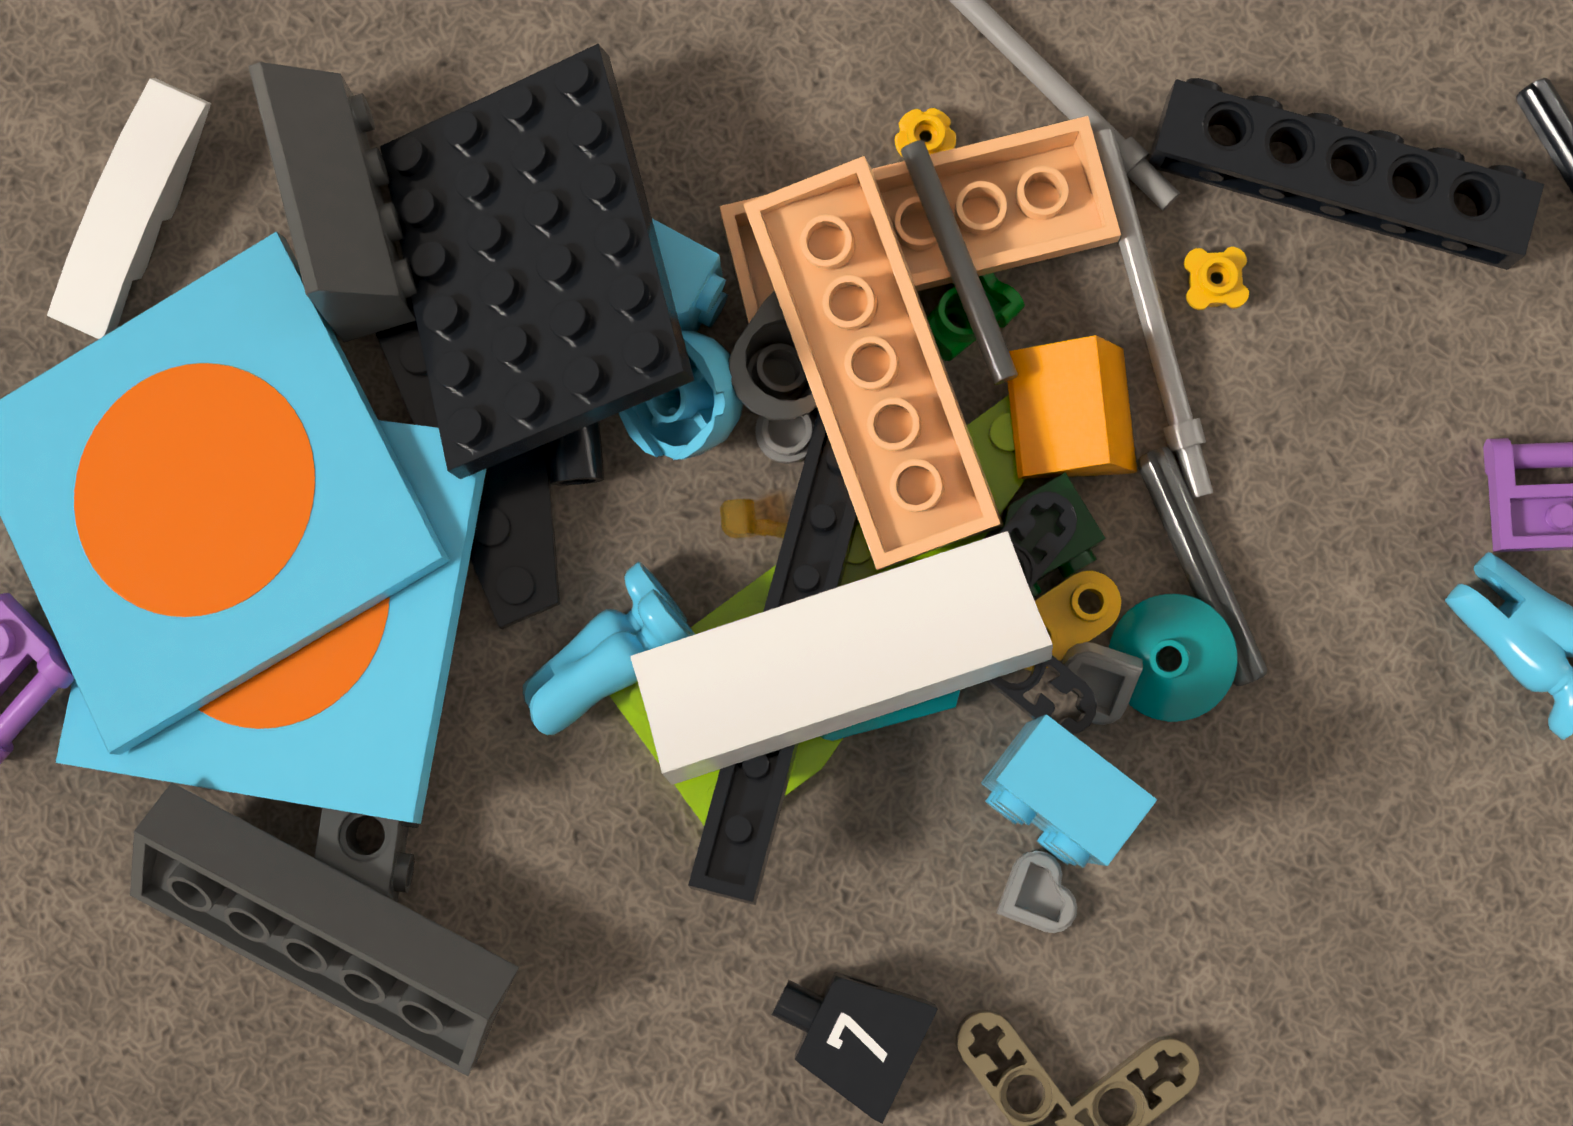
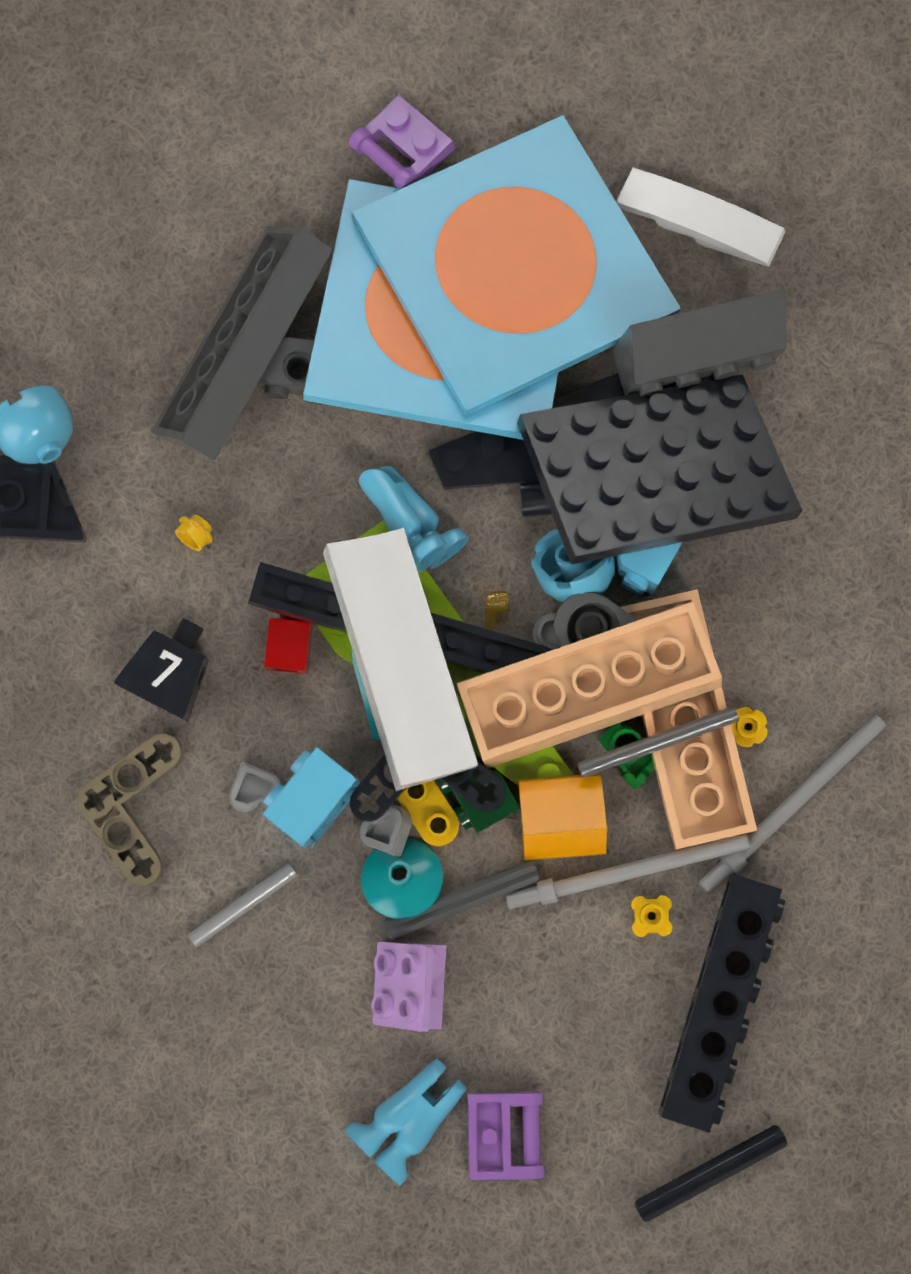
camera: 90 degrees right, 0 degrees up
none -> yellow plate [175,514,213,551]
none -> light grey bar [188,862,298,947]
none -> red brick [264,614,313,674]
none -> lavender bracket [372,942,446,1032]

